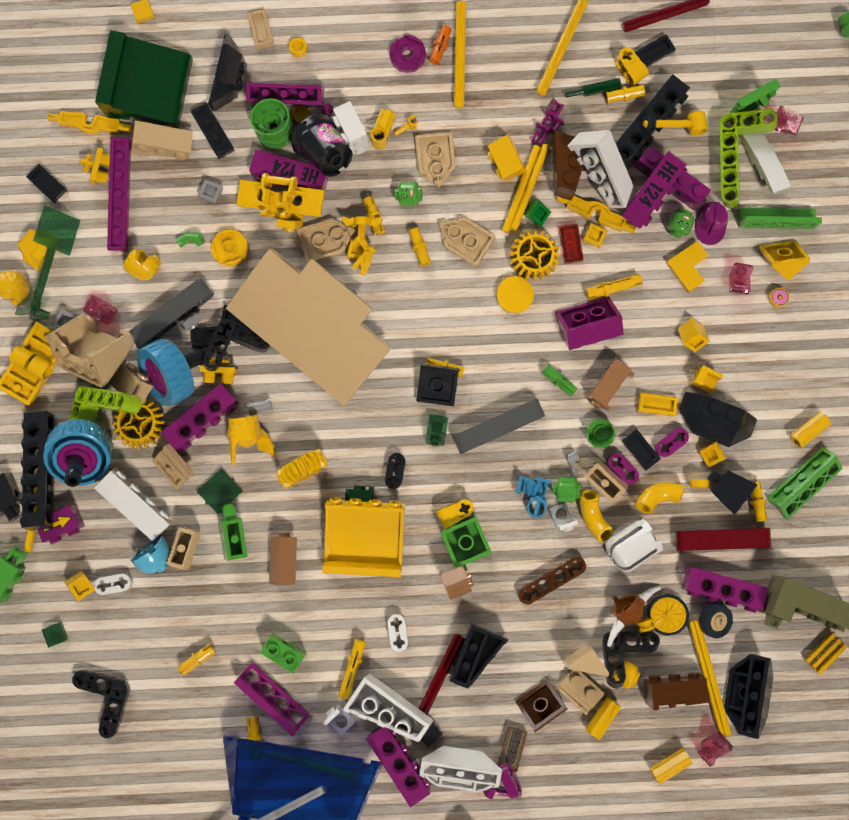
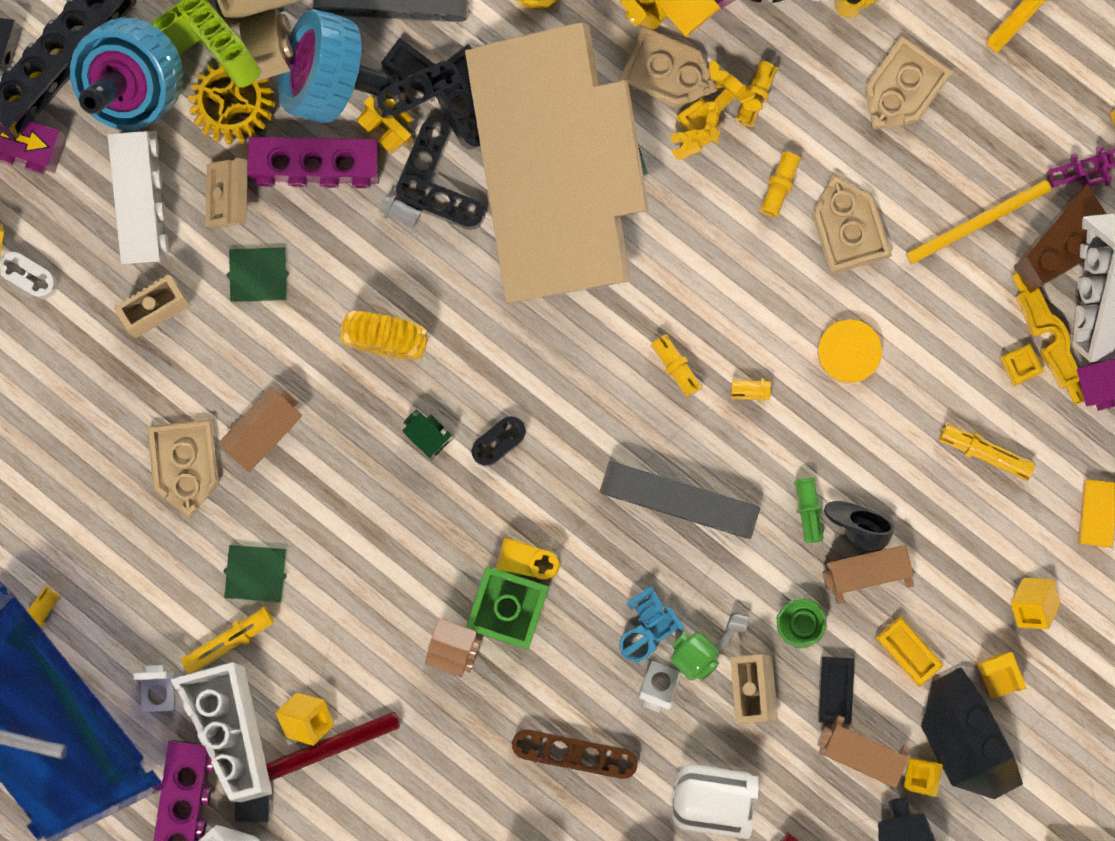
camera: 40 degrees right, 0 degrees up
medium azure cylinder [131,536,171,574] -> none
light grey plate [177,312,202,330] -> none
yellow axle [178,643,216,675] -> none
bright green brick [218,504,247,561] -> none
yellow helmet [227,414,276,465] -> none
magenta fence [234,662,311,737] -> none
bright green brick [260,633,307,674] -> none
yellow panel [322,497,405,577] -> none
white beam [388,613,408,652] -> none
yellow hand [394,115,419,136] -> none
bright green head [395,182,423,207] -> none
black tile [416,363,459,407] -> none
clear green bracket [425,414,449,446] -> none
black wedge [449,623,509,689] -> none
yellow brick [487,135,527,182] -> none
yellow gear [509,230,560,281] -> none
yellow piece [510,144,550,231] -> none
green slope [523,200,551,227] -> none
magenta slope [555,296,624,350] -> none
clear red tile [558,224,584,264] -> none
yellow cylinder [580,490,613,542] -> none
magenta beam [606,453,639,484] -> none
yellow cylinder [635,482,686,514] -> none
magenta beam [655,428,689,457] -> none
yellow tile [689,480,709,488] -> none
none -> tan tile [147,419,219,519]
none -> clear green piece [223,545,287,603]
none -> yellow panel [275,693,334,746]
none -> black beam [396,117,484,230]
none -> yellow pin [731,378,771,403]
none -> medium nougat brick [817,715,910,788]
none -> black cap [824,501,894,553]

